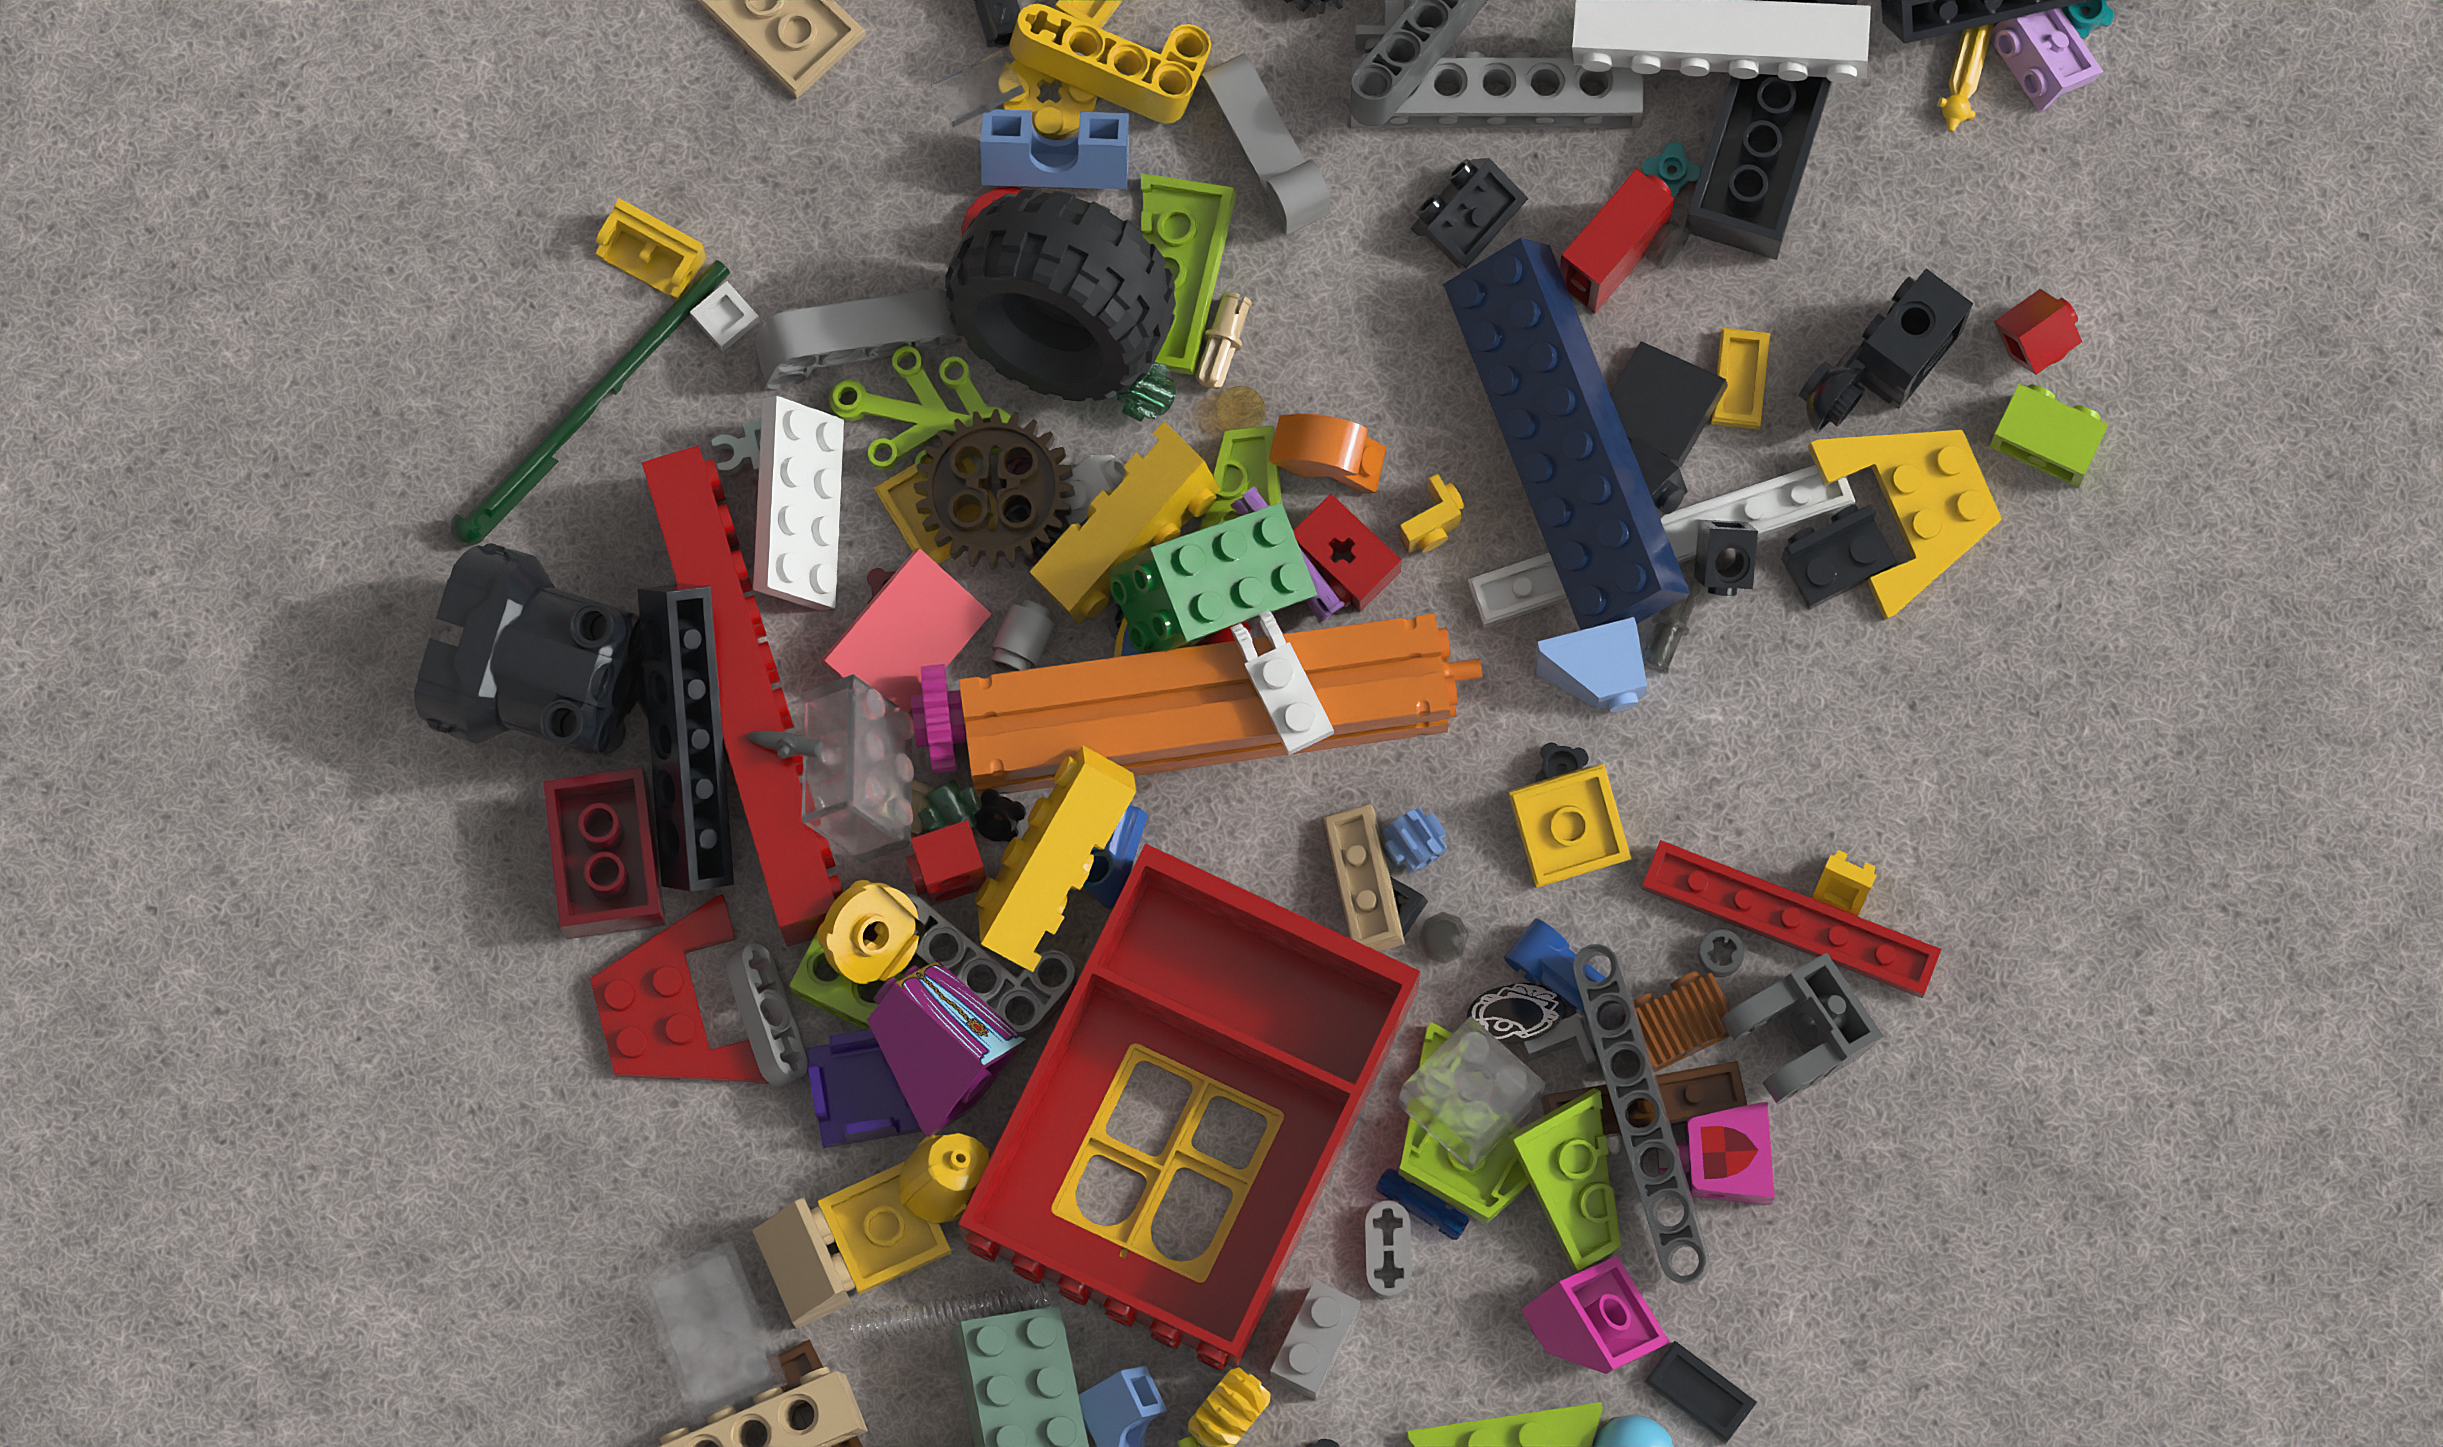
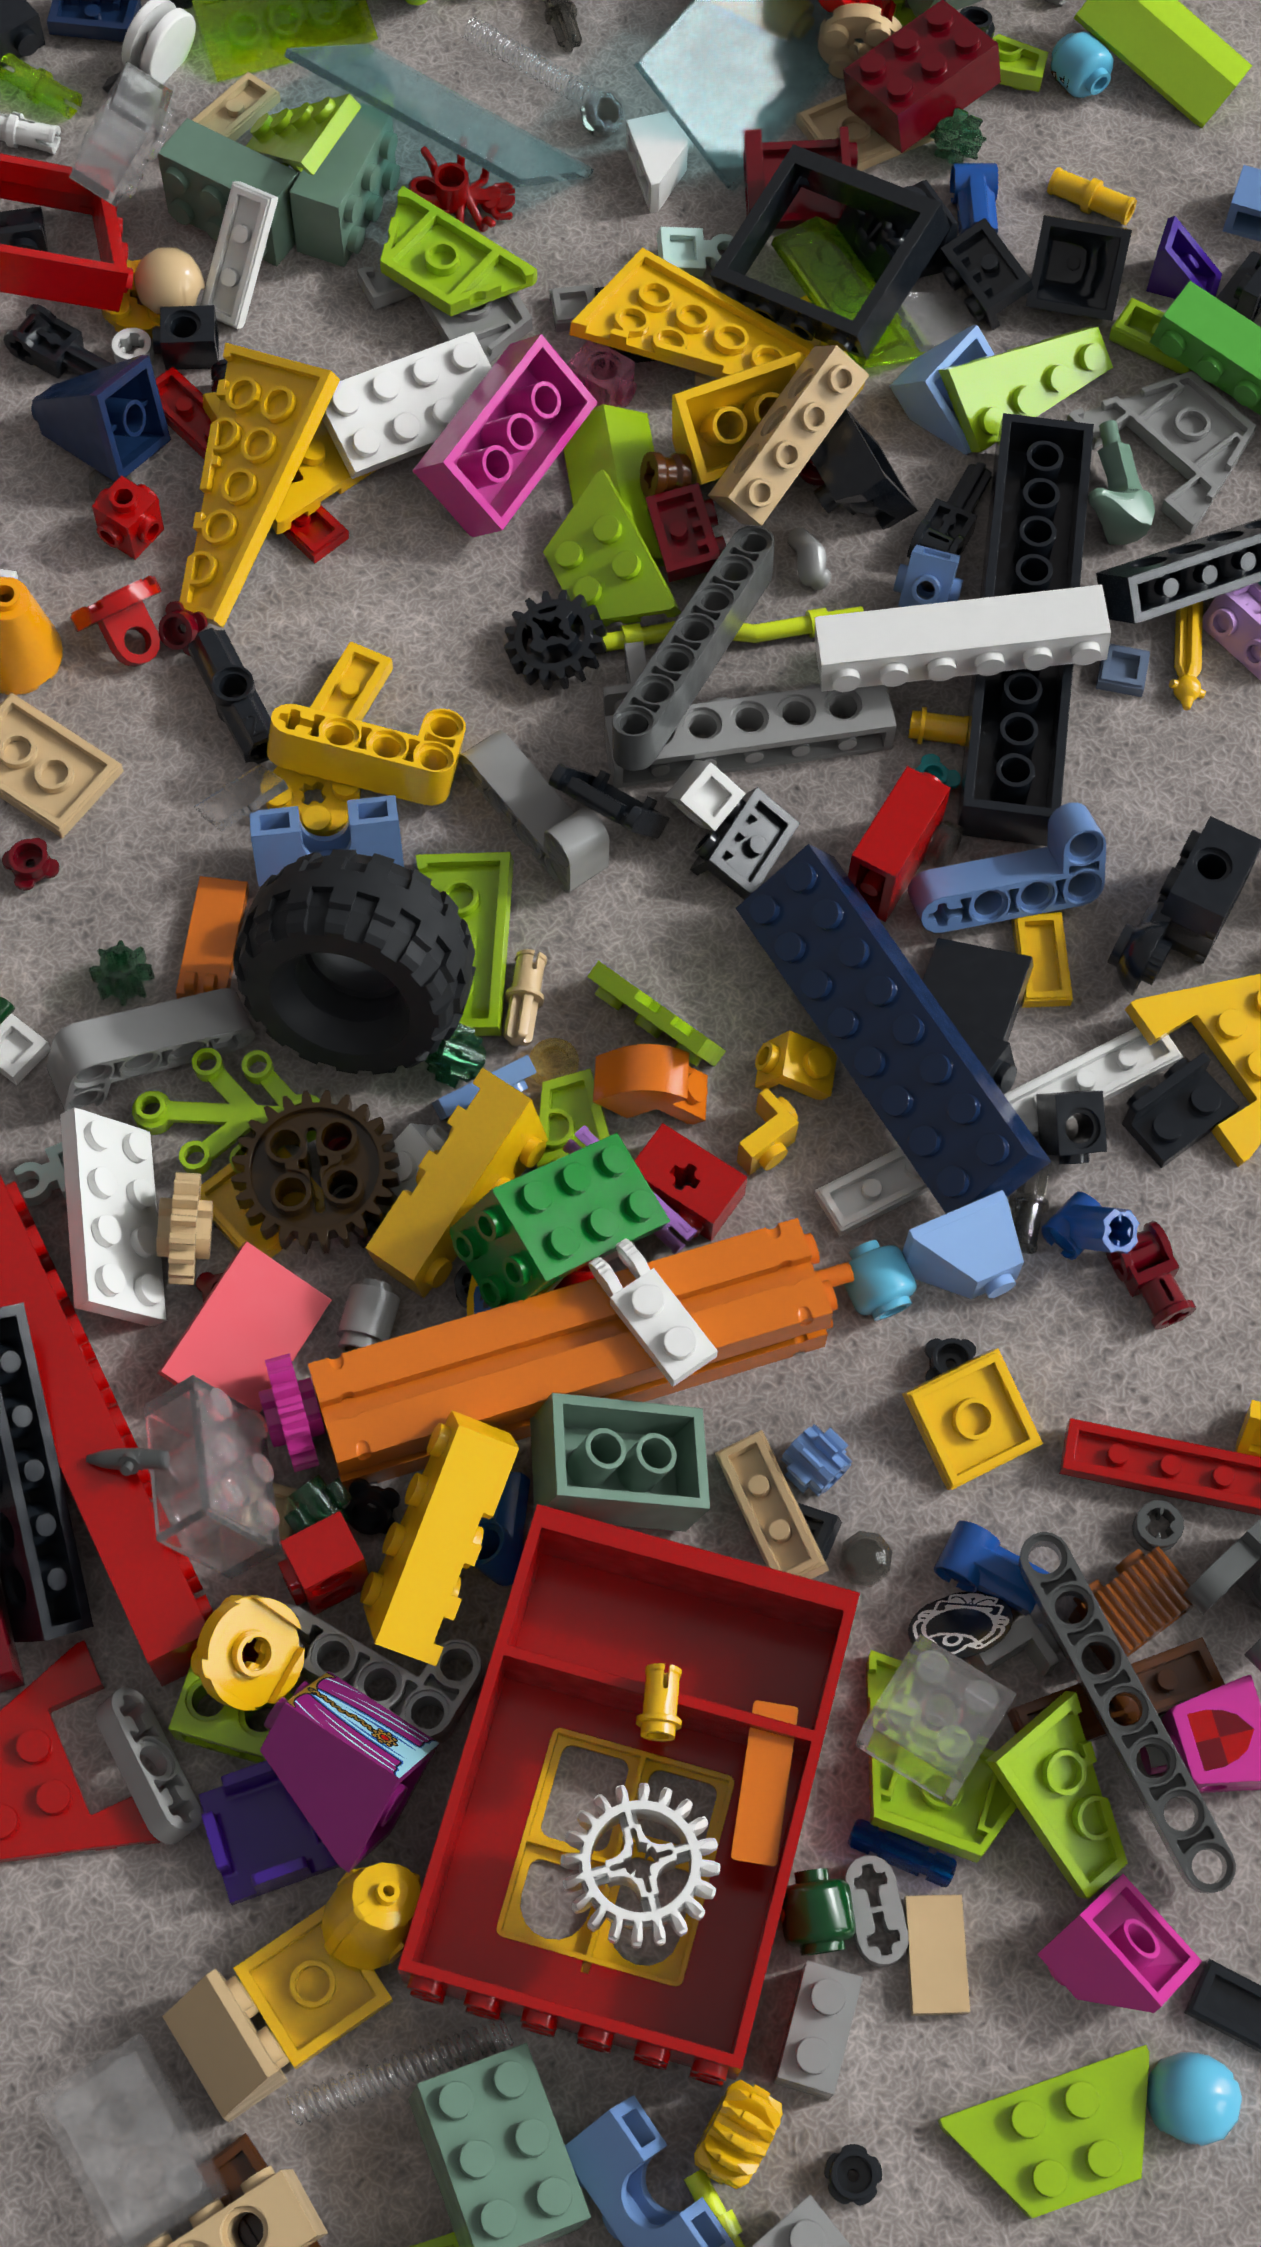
camera: 15 degrees left, 10 degrees down
none -> dark red plate [2,838,60,891]
none -> clear green gear [89,940,155,1006]
none -> tan gear [156,1172,213,1286]
none -> orange hinge [175,876,250,999]
none -> medium blue plate [432,1055,537,1120]
none -> sand green brick [530,1393,710,1532]
none -> black container [549,763,670,839]
none -> white gear [561,1783,720,1948]
none -> lime wing [587,960,726,1067]
none -> yellow pin [636,1663,682,1742]
none -> white brick [664,760,746,831]
none -> orange sticker [731,1700,798,1866]
none -> yellow bracket [755,1030,837,1100]
none -> dark green head [781,1868,856,1956]
none -> medium azure head [844,1240,917,1321]
none -> tan tile [904,1894,970,2016]
none -> medium blue beam [907,803,1106,933]
none -> yellow pin [908,707,969,746]
none -> blue piece [1041,1191,1139,1260]
none -> sand blue tile [1096,644,1150,697]
none -> dark red connector [1106,1221,1196,1330]

